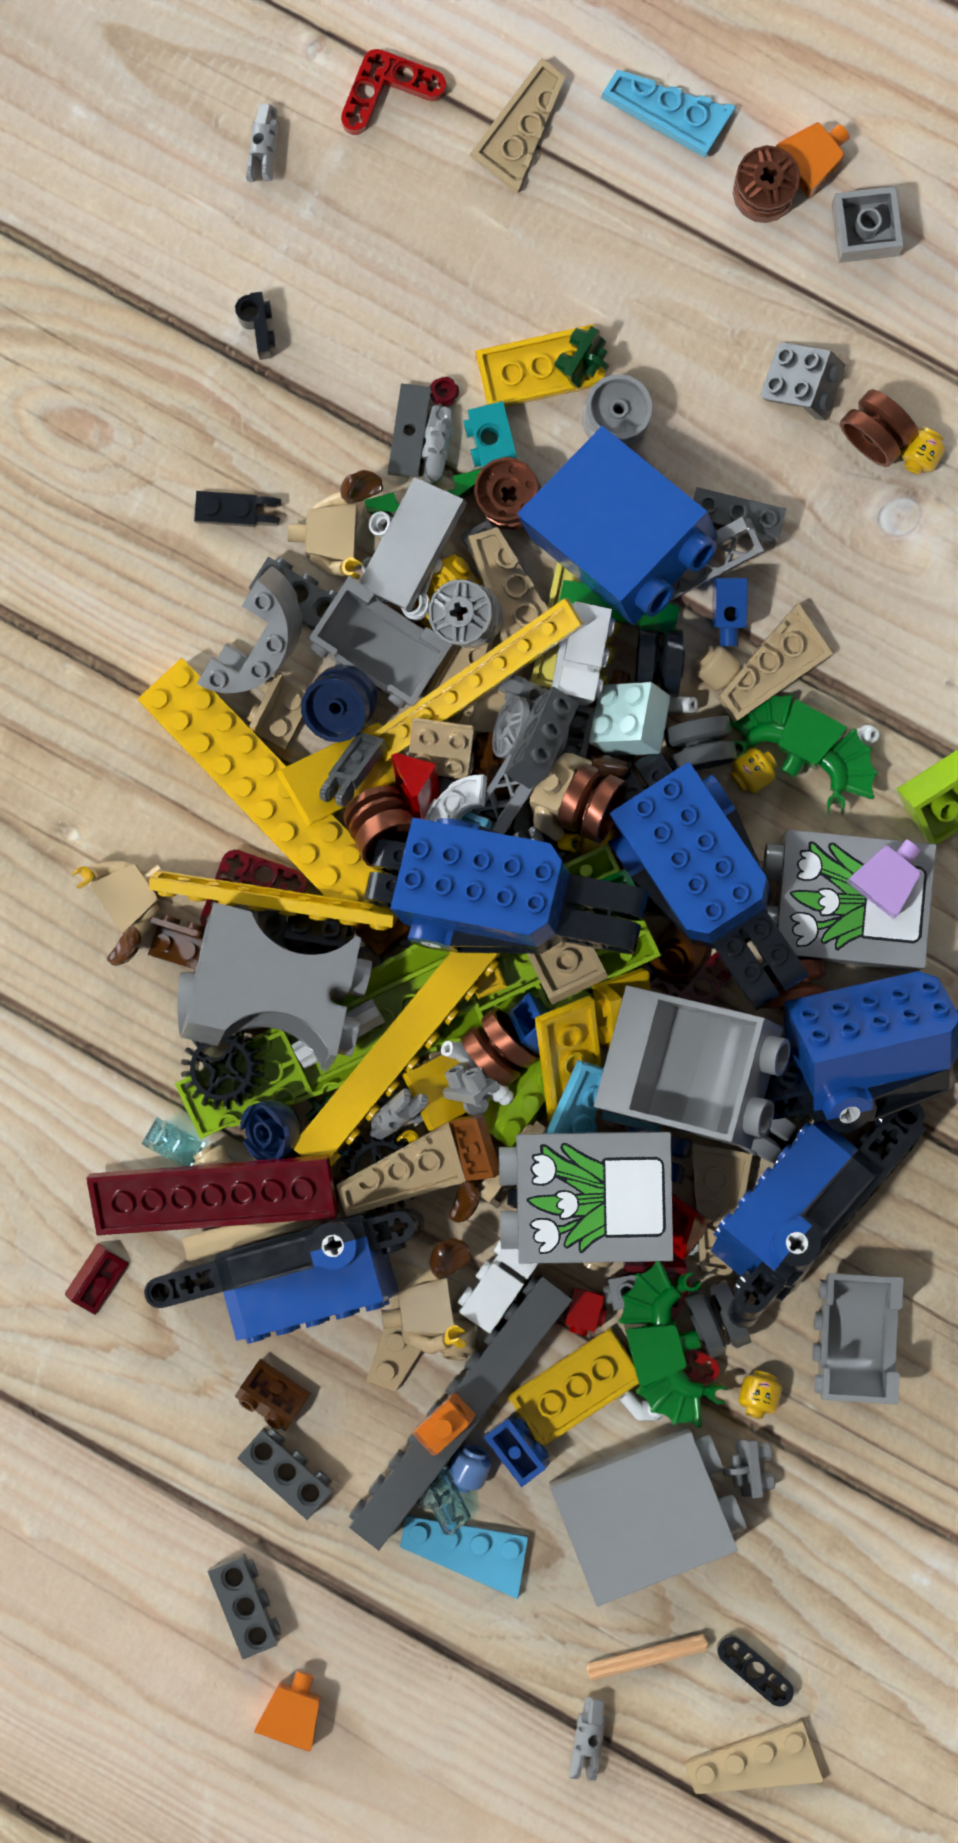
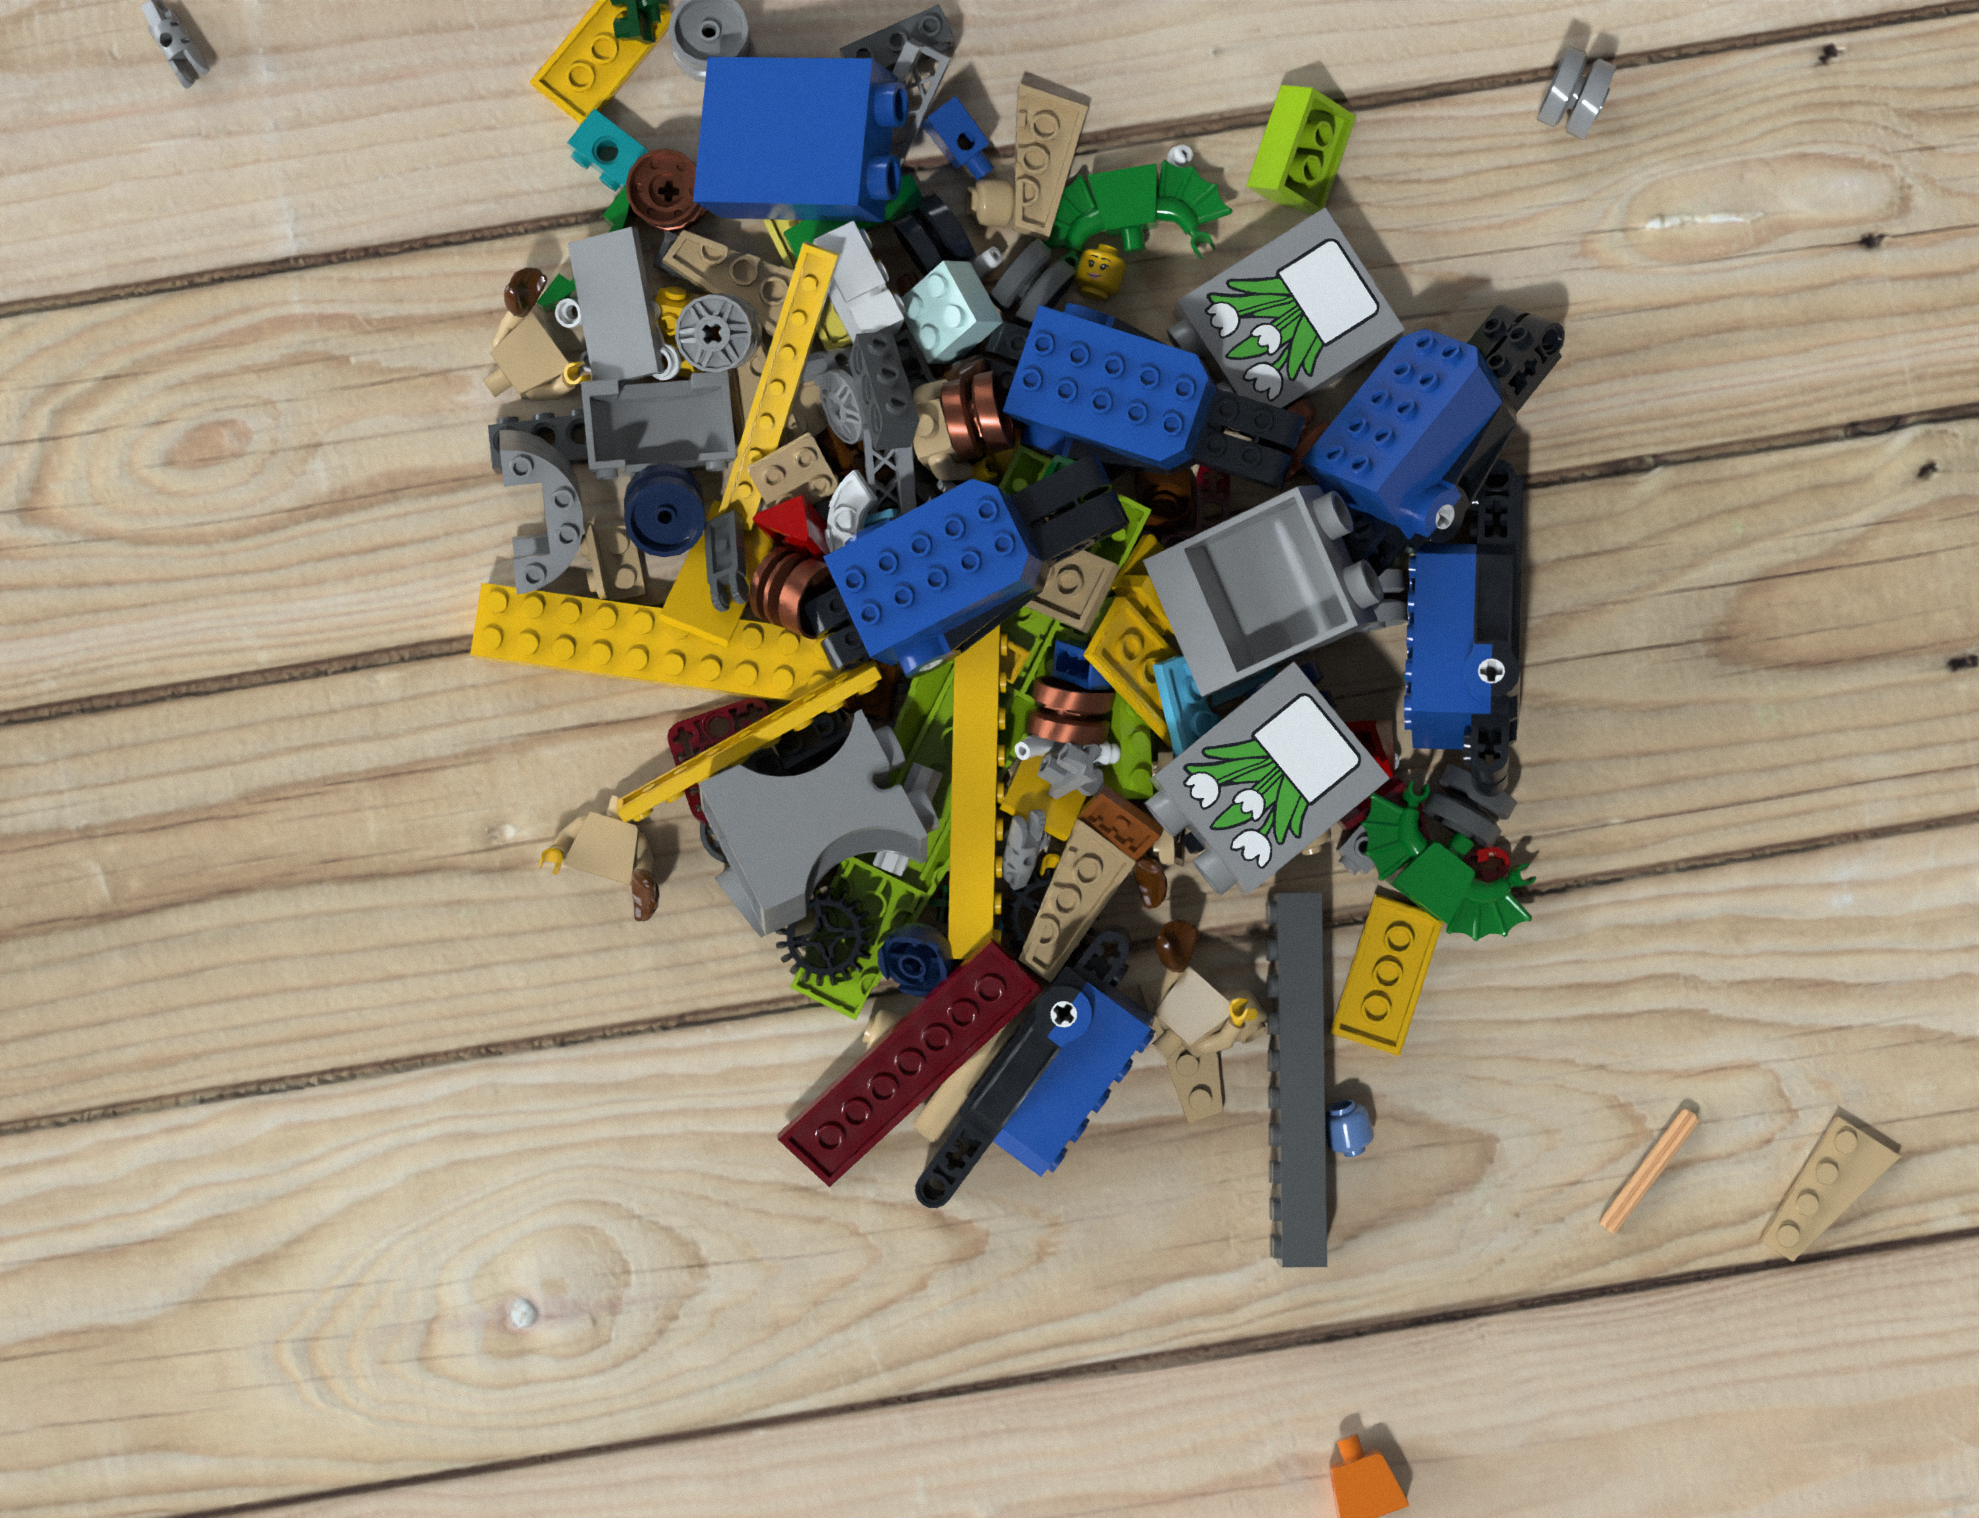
camera: 45 degrees left, 0 degrees up
dark red slope [65,1243,129,1315] -> none
clear light blue slope [141,1117,205,1166] -> none
reddish brown bracket [148,914,205,970] -> none
black hinge [194,491,281,527] -> none
dark grey brick [207,1553,282,1660] -> none
black plate [235,291,276,360] -> none
reddish brown bracket [235,1359,311,1431] -> none
dark grey brick [237,1427,333,1520] -> none
dark grey tile [388,383,431,478] -> none
medium azure wing [400,1515,528,1599] -> none
orange torso [411,1392,476,1456] -> none
clear light blue slope [415,1466,471,1536] -> none
light grey hinge [421,405,452,485] -> none
dark red plate [430,377,460,407] -> none
white piece [458,1240,538,1334] -> none
blue brick [484,1413,550,1487] -> none
light grey brick [549,1427,747,1607] -> none
red brick [564,1287,607,1336] -> none
light grey hinge [569,1697,606,1781] -> none
white arm [619,1389,664,1421] -> none
tan wing [691,1143,752,1276] -> none
black beam [717,1635,794,1707] -> none
light grey hips [723,1439,775,1498] -> none
yellow head [738,1371,782,1419] -> none
light grey cylinder [812,1273,904,1405] -> none
lavender torso [846,839,921,919] -> none

